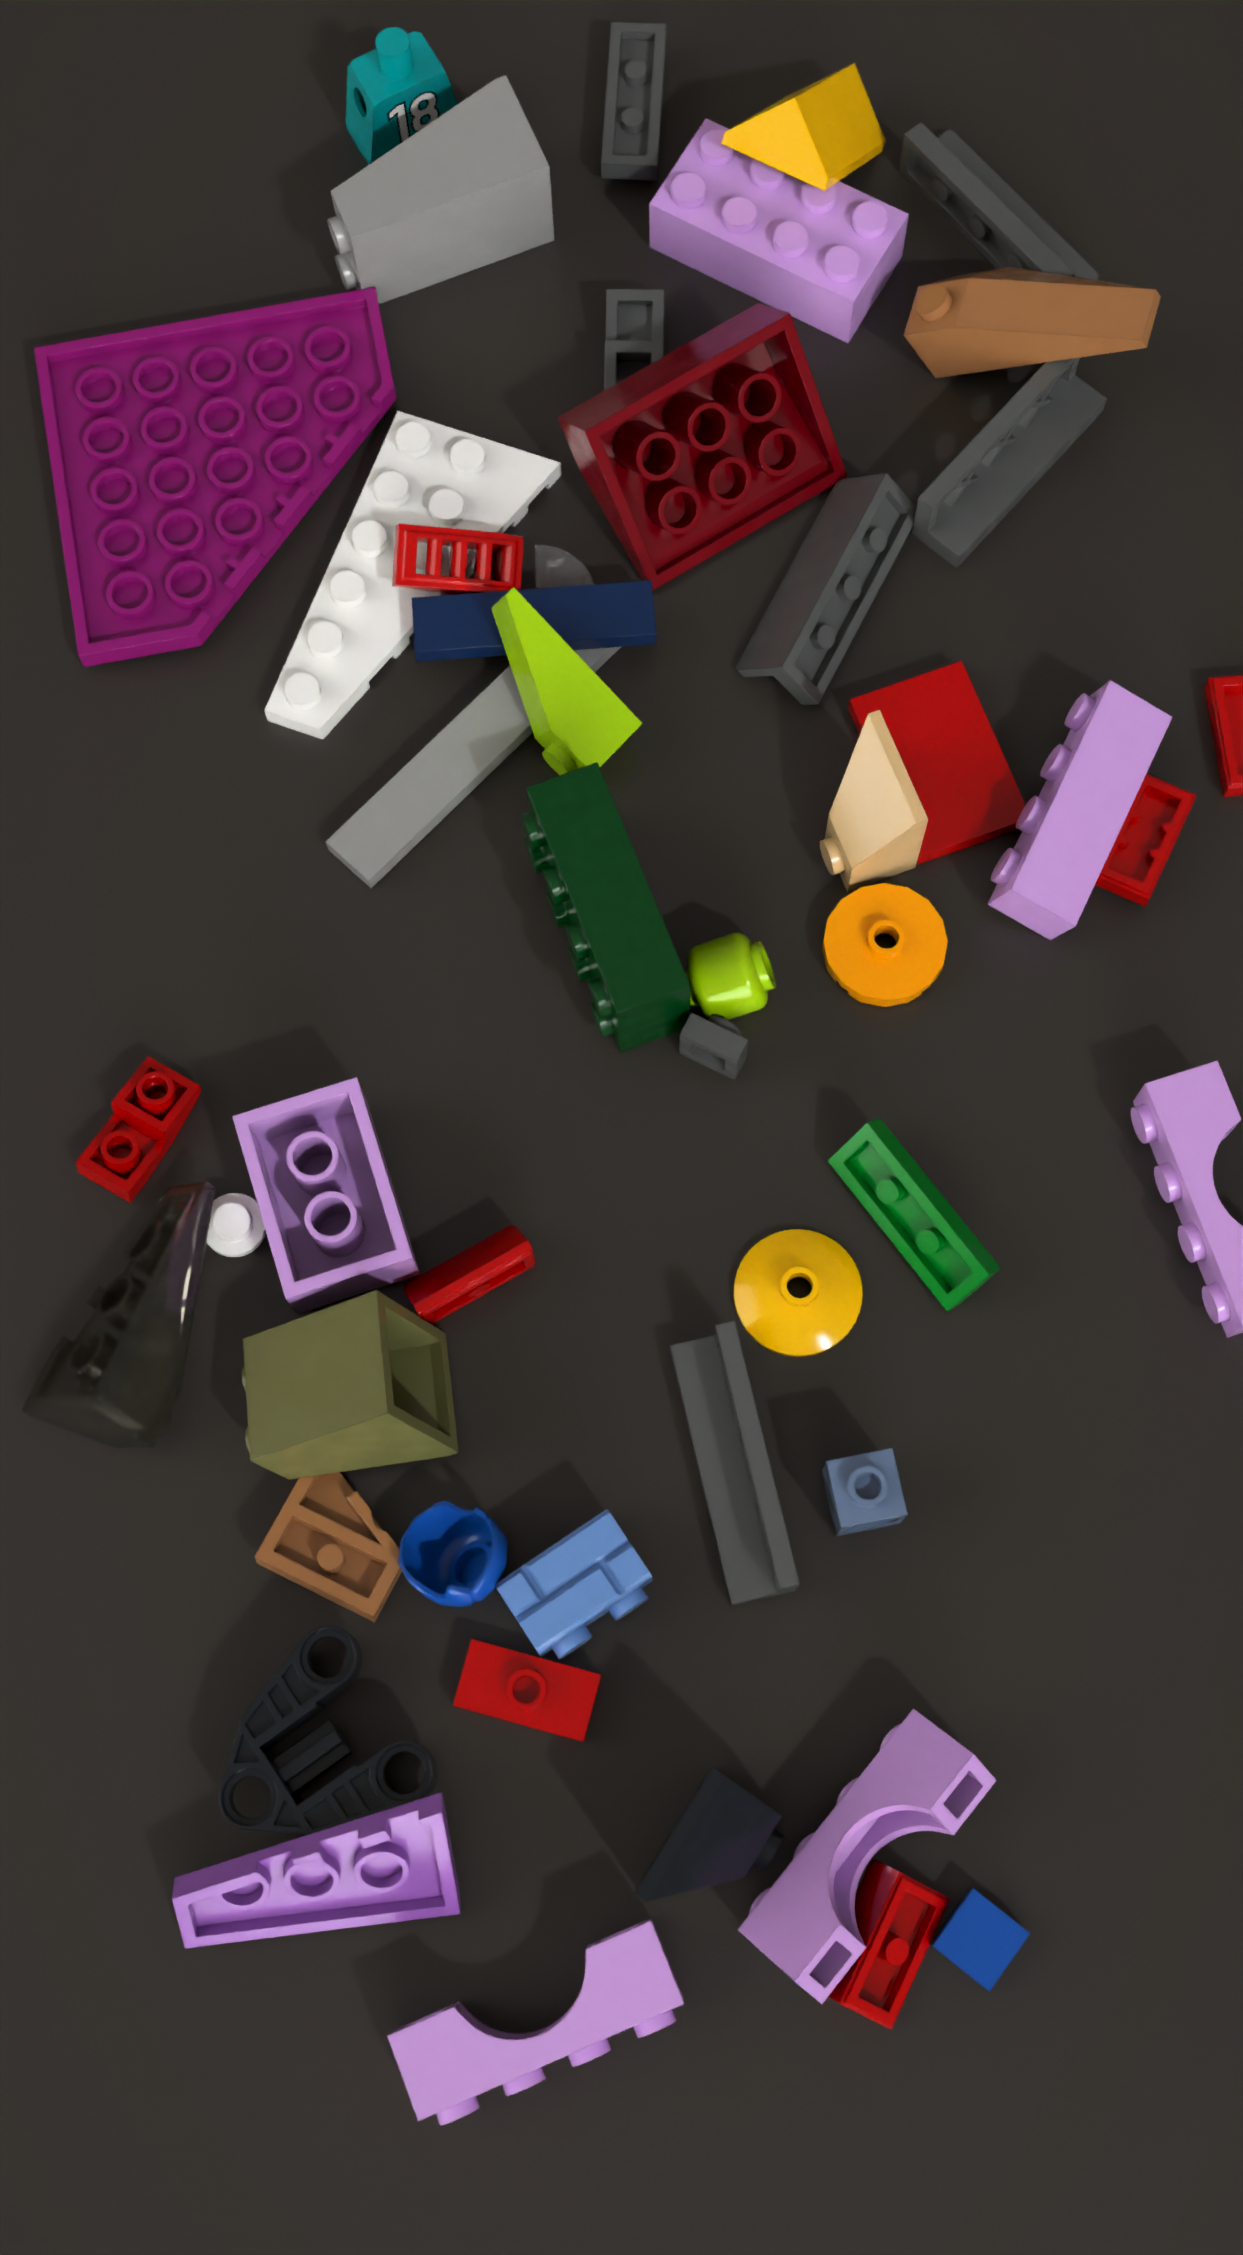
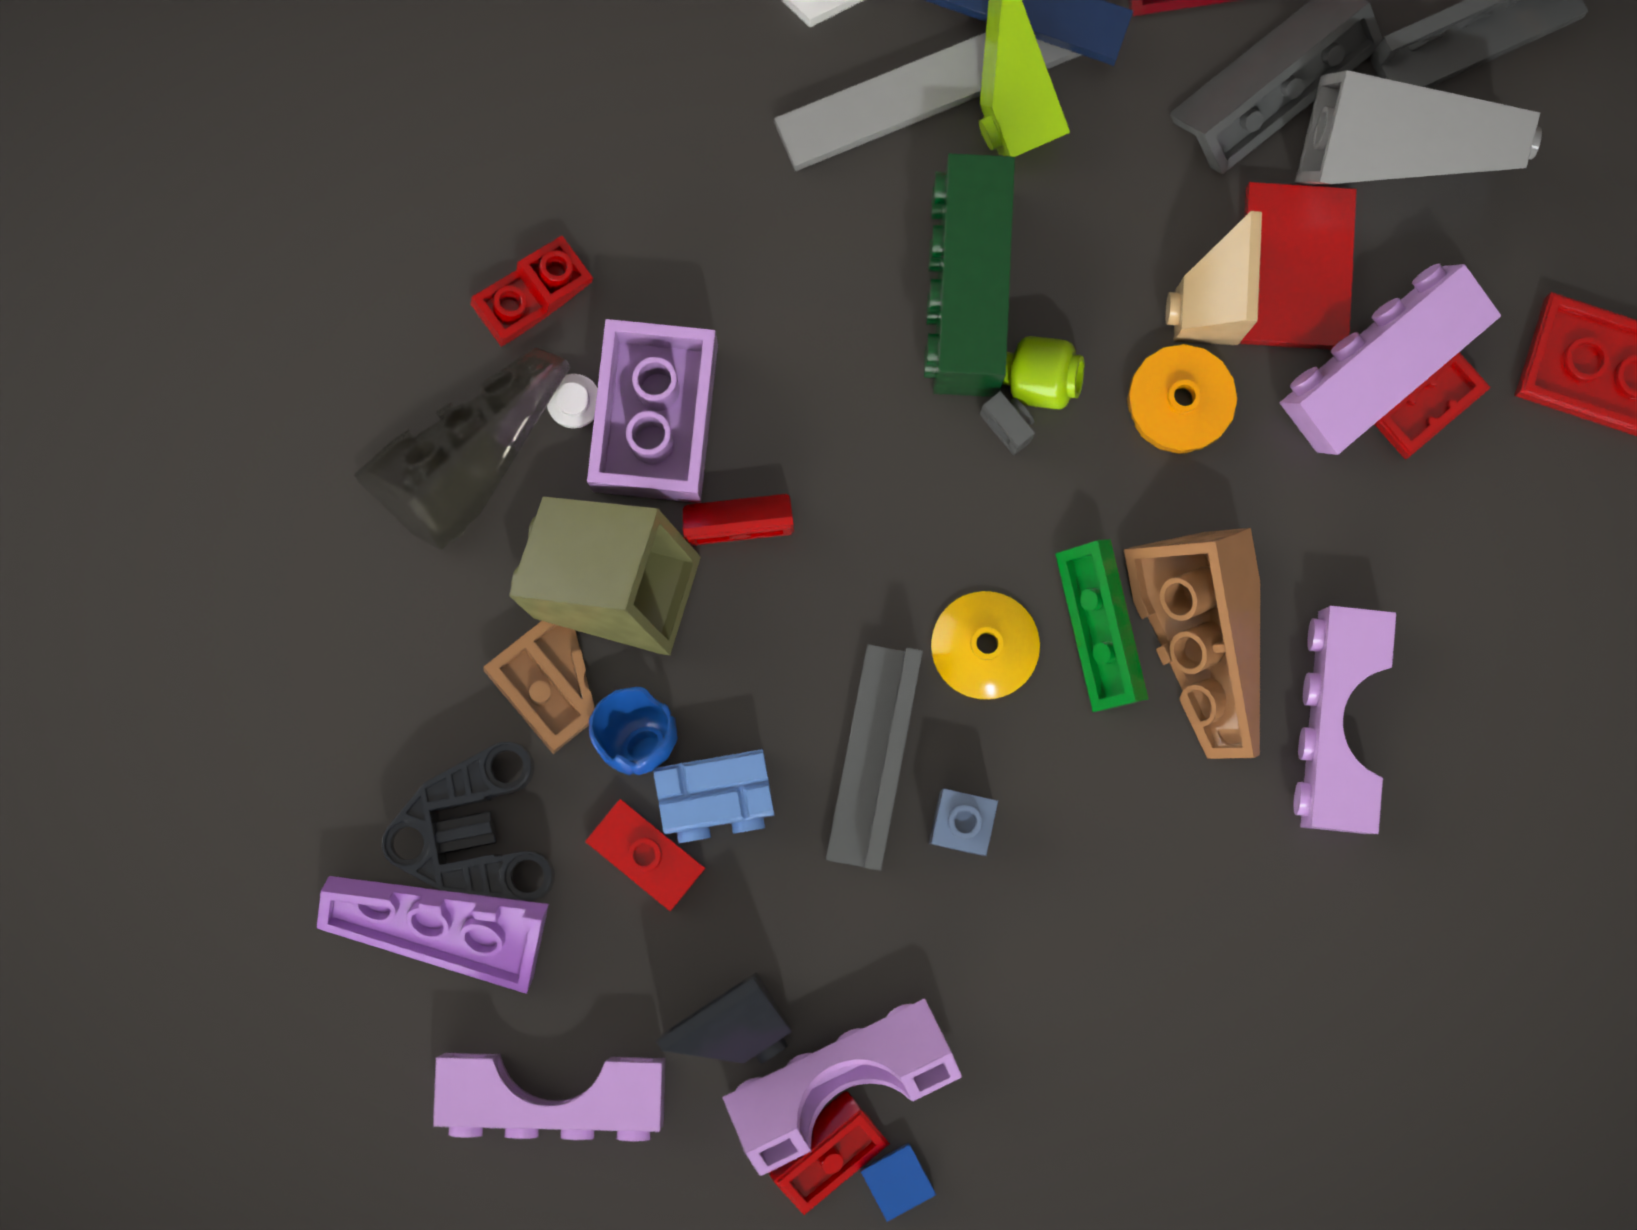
camera: 20 degrees right, 10 degrees up
none -> medium nougat wedge [1124,528,1260,759]
none -> light grey slope [1295,70,1542,184]

